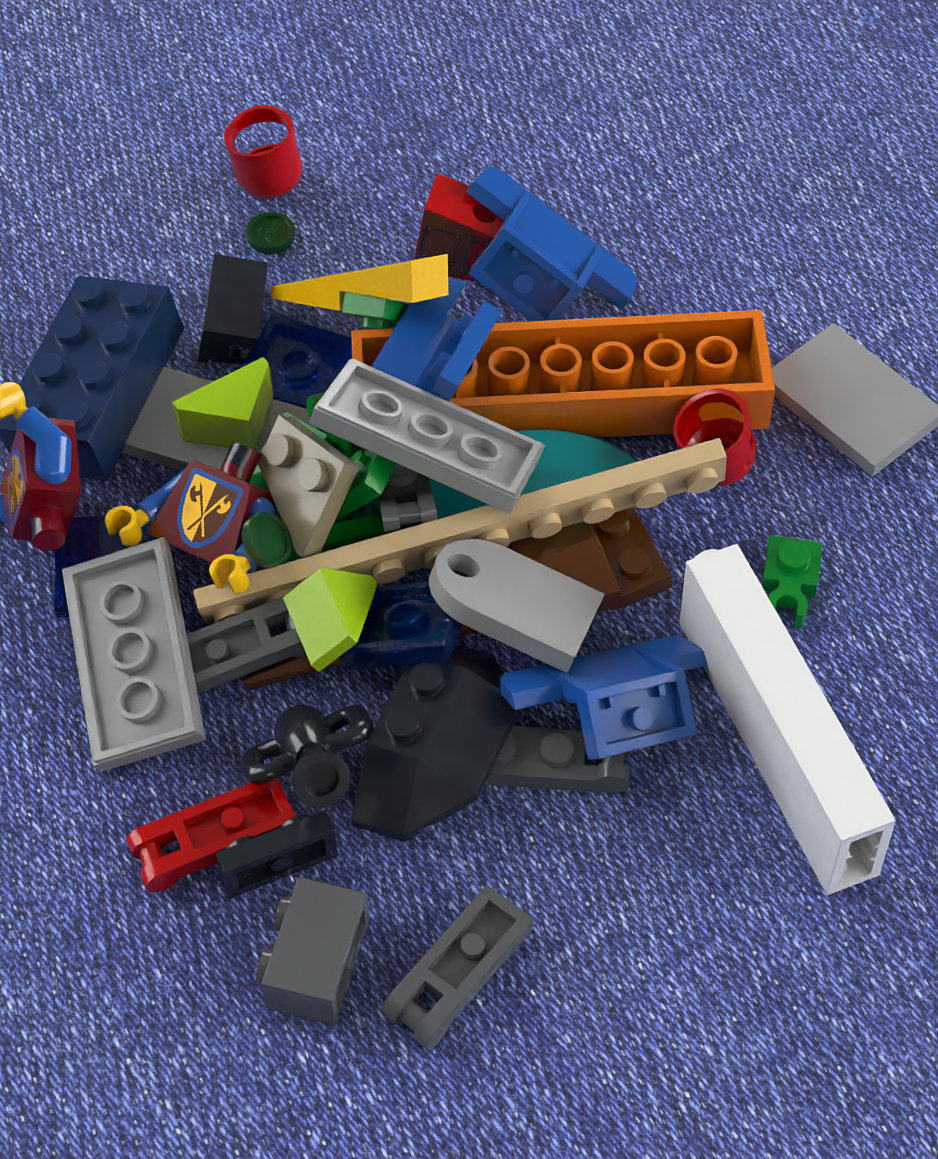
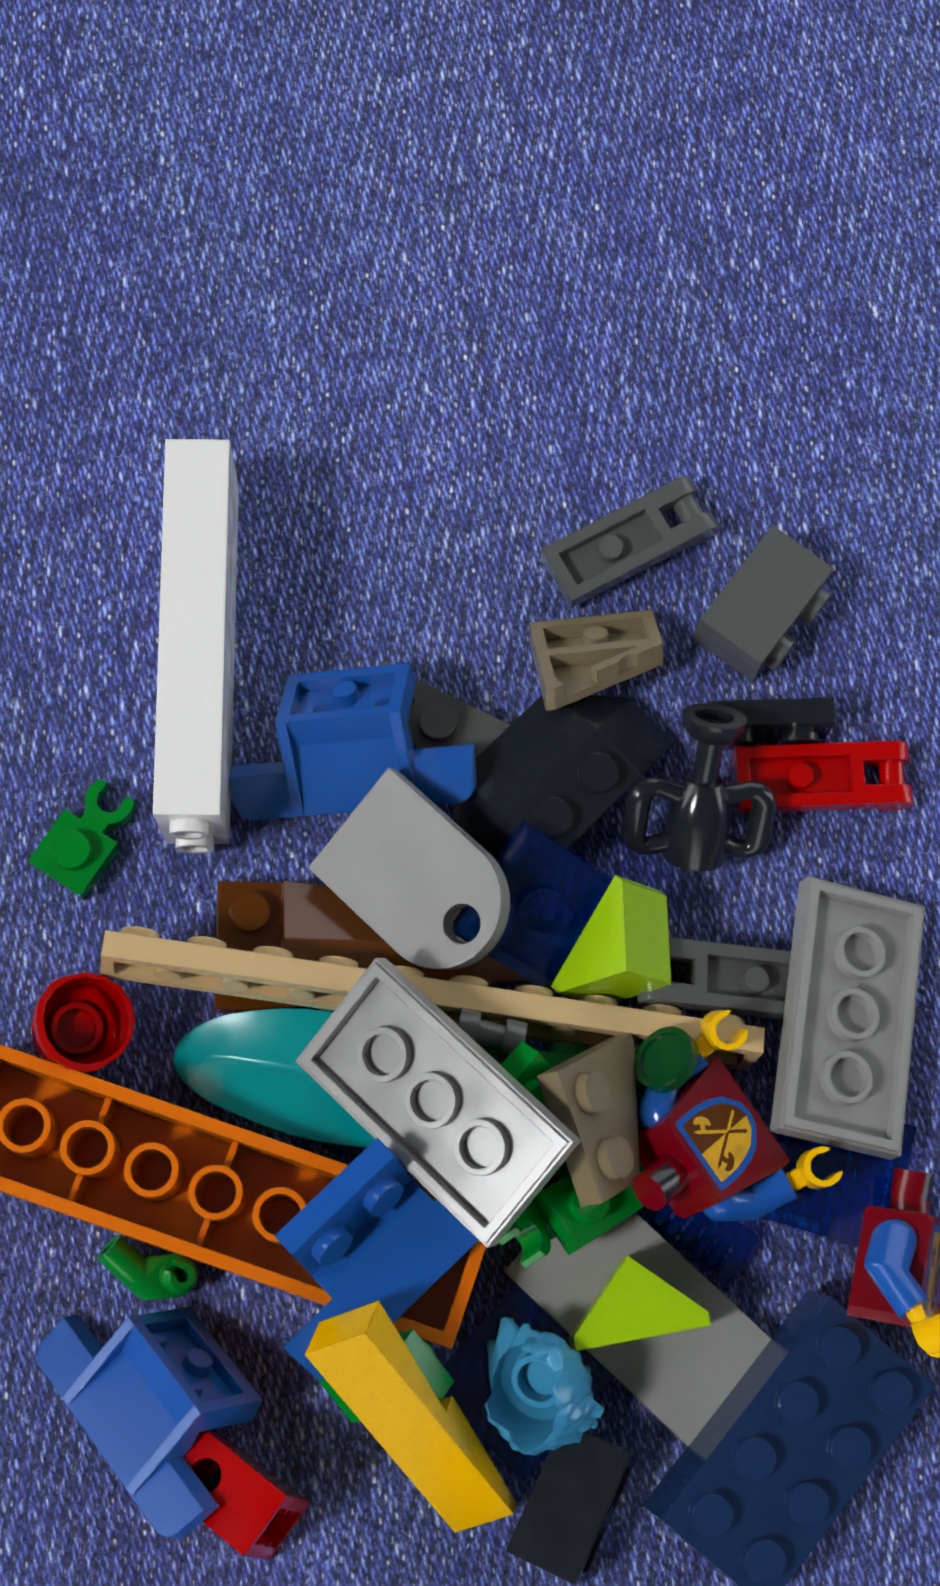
camera: 165 degrees left, 20 degrees up
none -> dark azure hair [484,1317,604,1456]
none -> dark tan wing [529,610,663,711]

